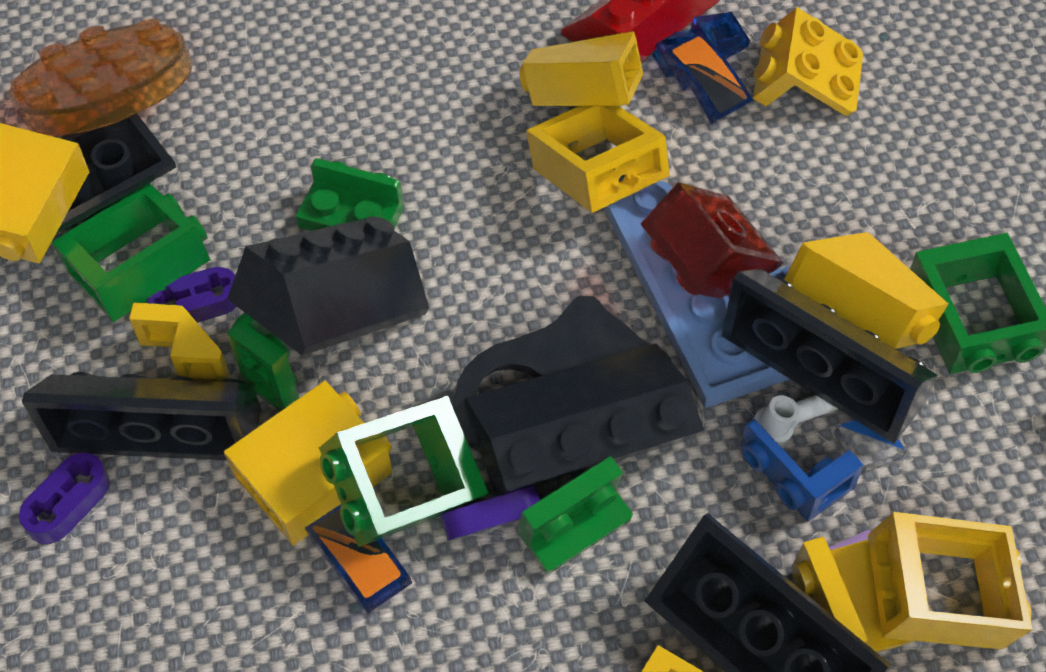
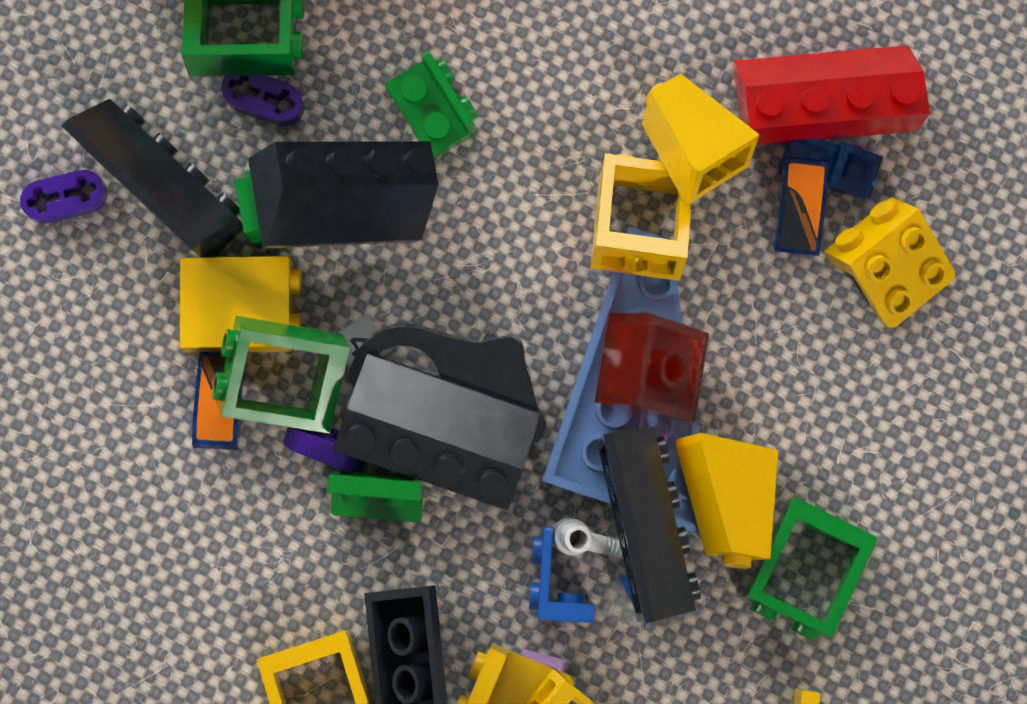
camera: 40 degrees right, 25 degrees up
yellow slope [129,303,231,382] -> none

